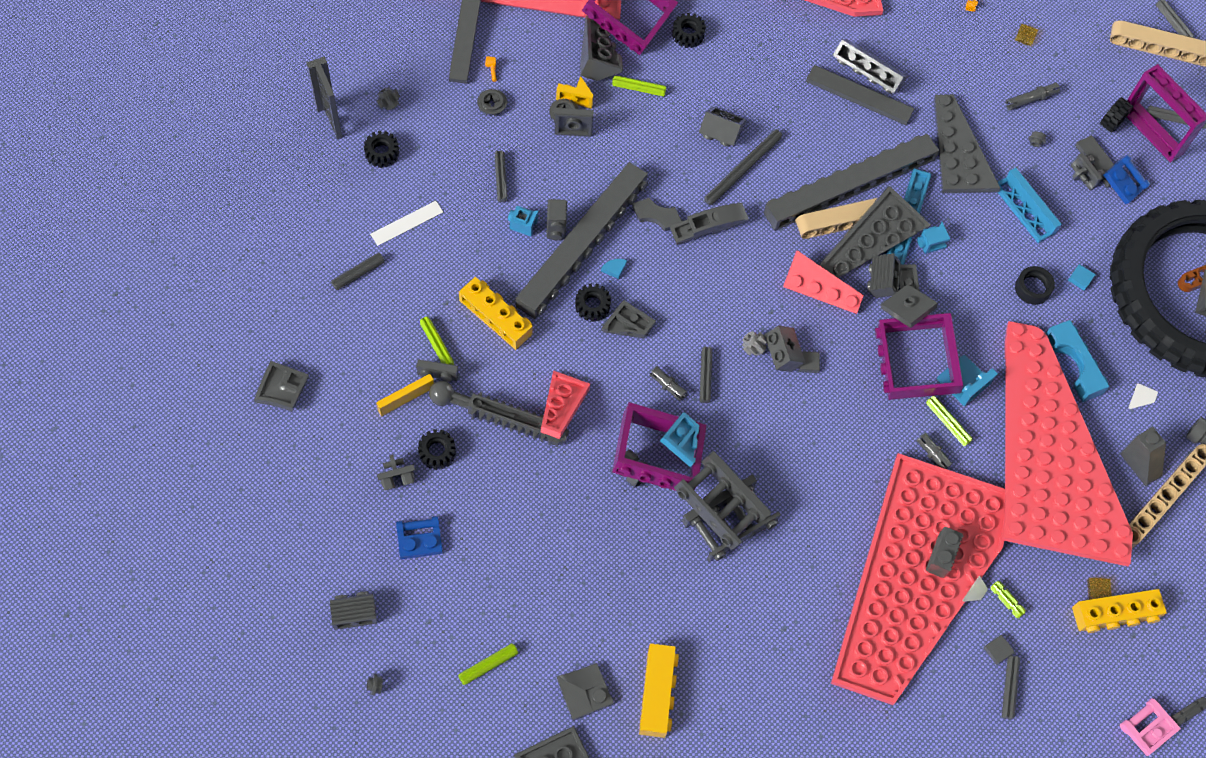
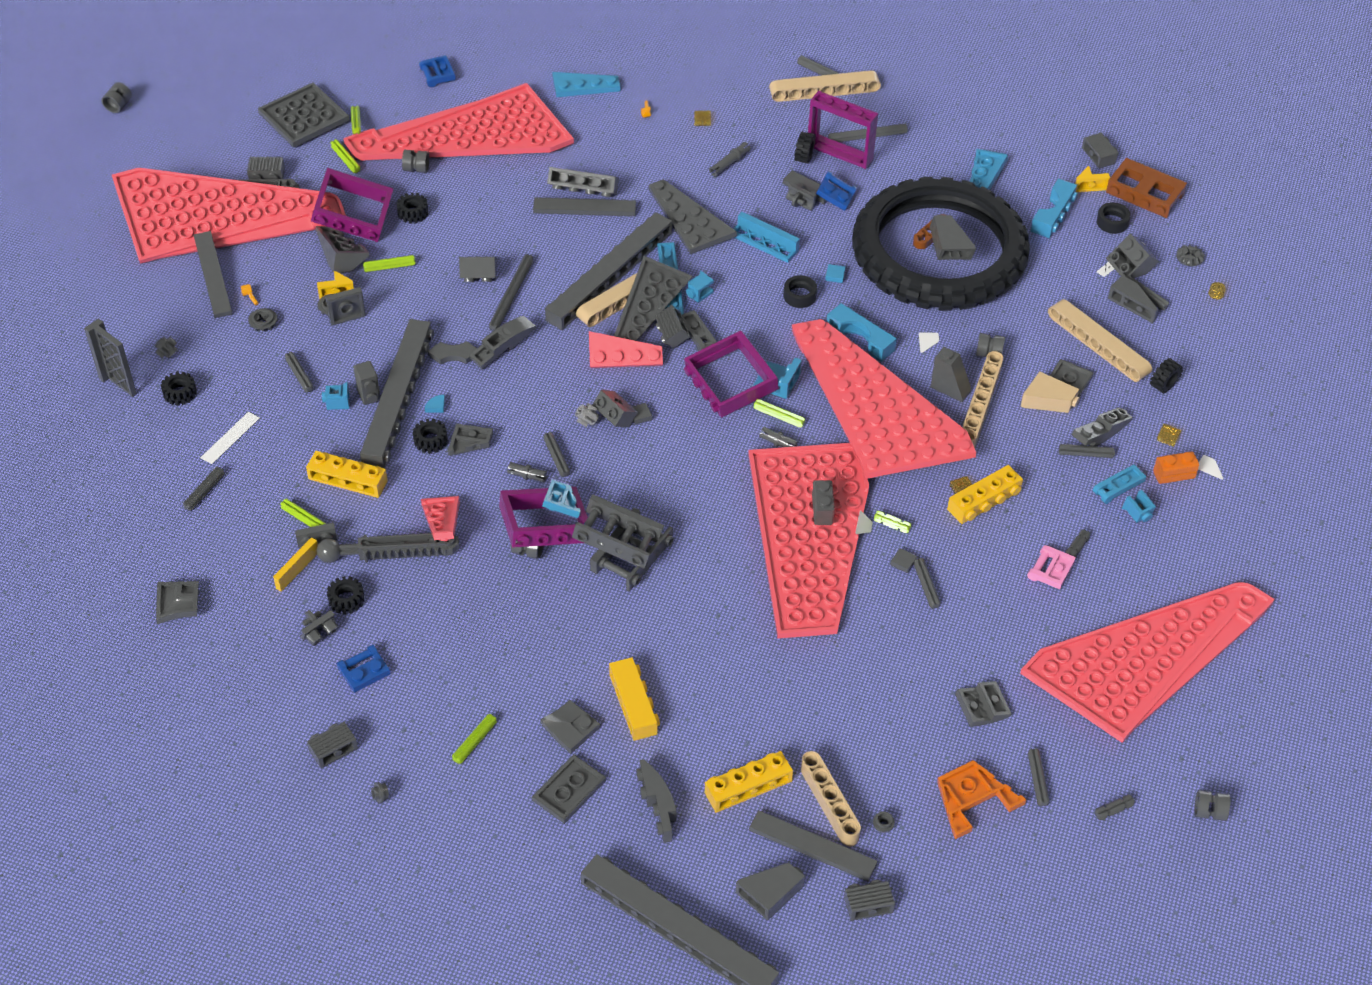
camera: 20 degrees left, 15 degrees down
dark grey plate [881,284,938,328] -> none
dark grey plate [1028,131,1046,147] -> none

